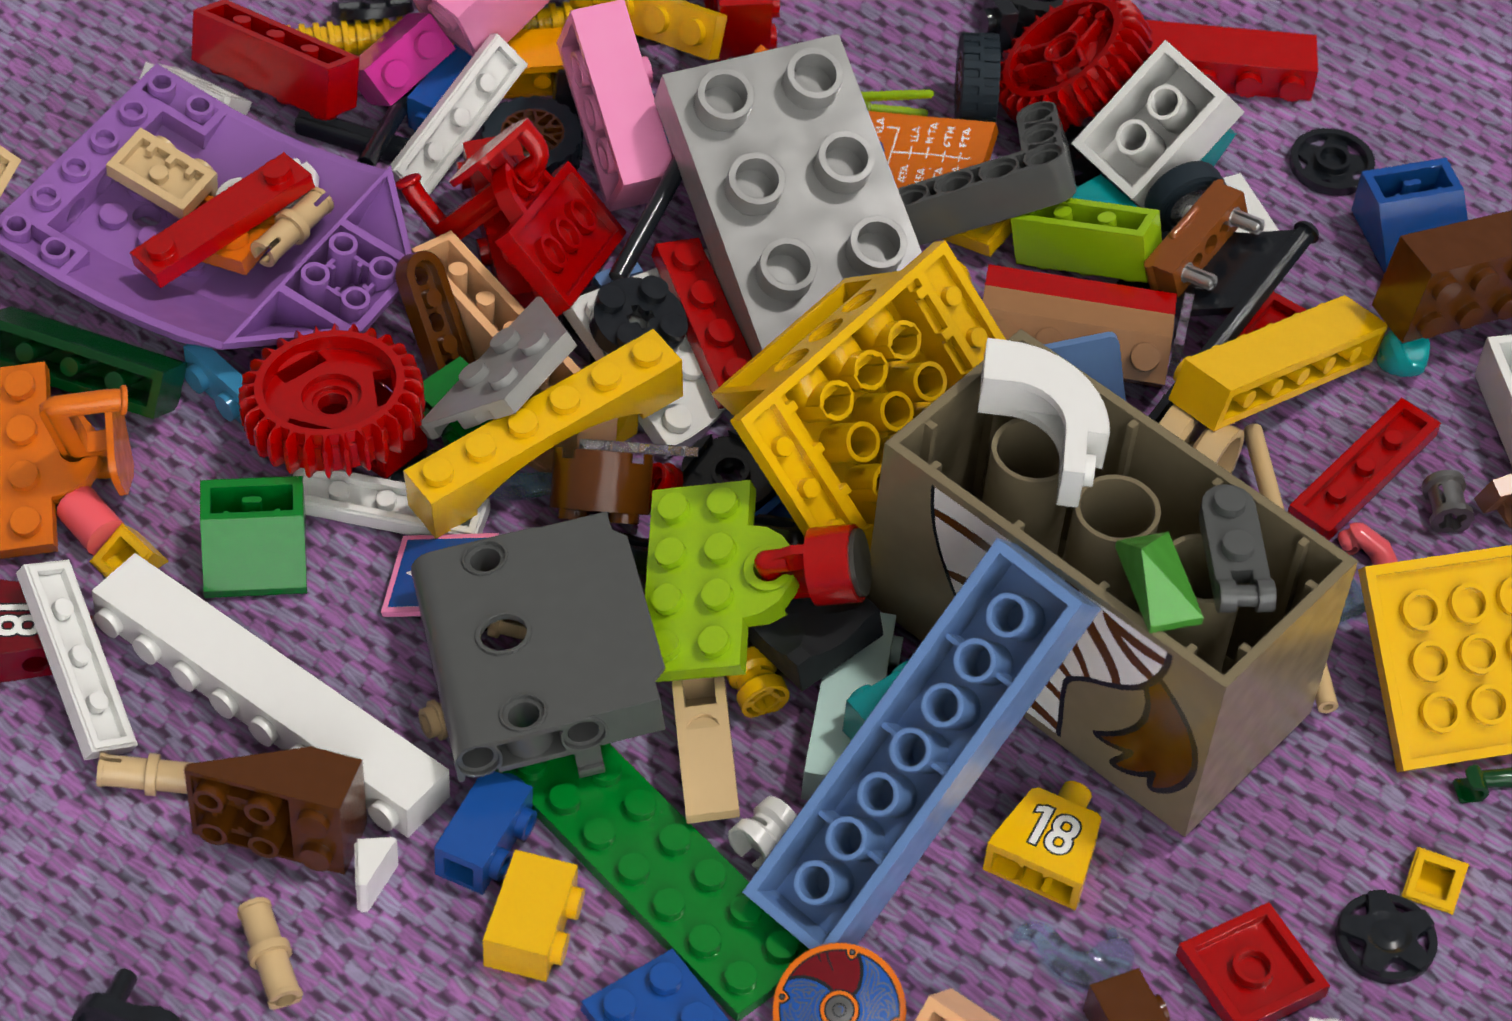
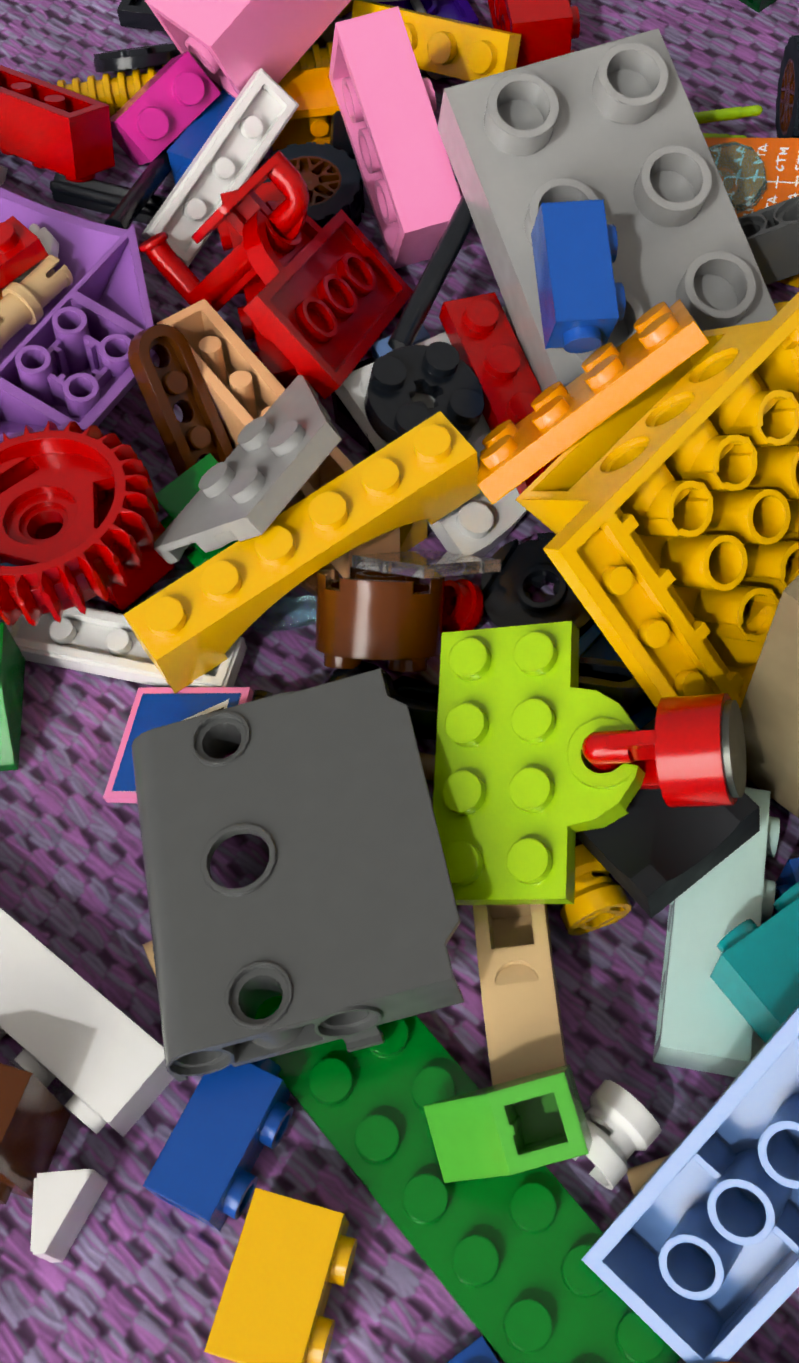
camera: 10 degrees right, 10 degrees up
none -> bright green slope [423,1064,593,1183]
none -> light orange plate [477,299,710,504]
none -> blue brick [531,199,626,353]
none -> clear light blue piece [708,142,768,214]

